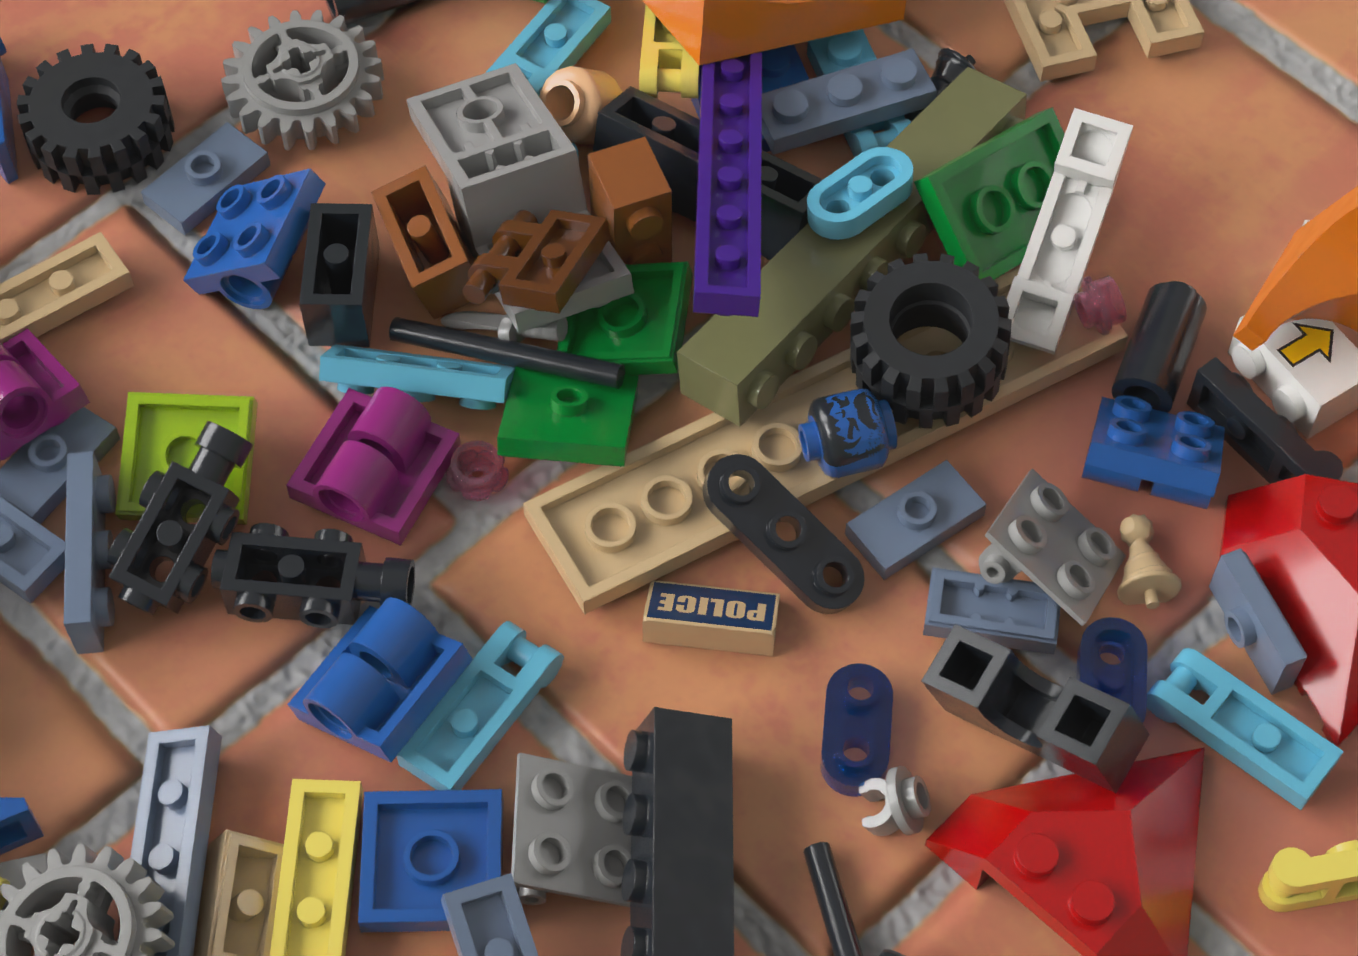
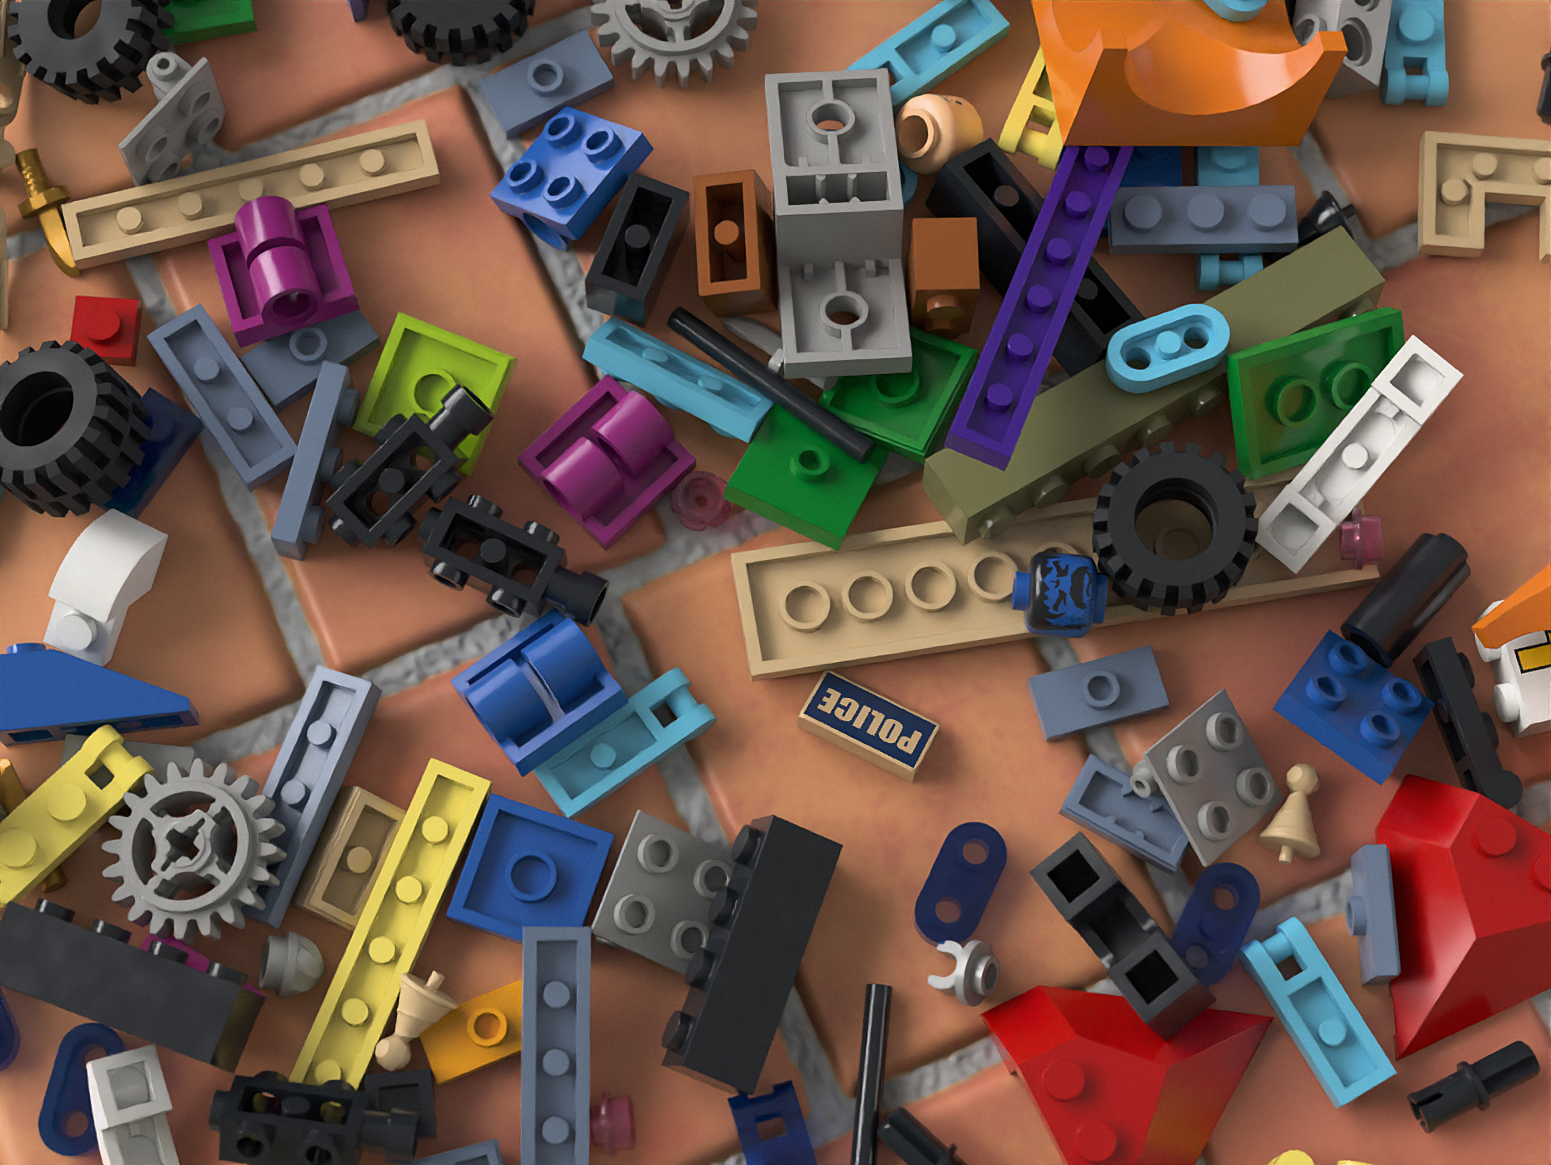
camera: 15 degrees right, 15 degrees up
reddish brown plate [463,209,611,314] -> none
black plate [703,454,864,614] -> none

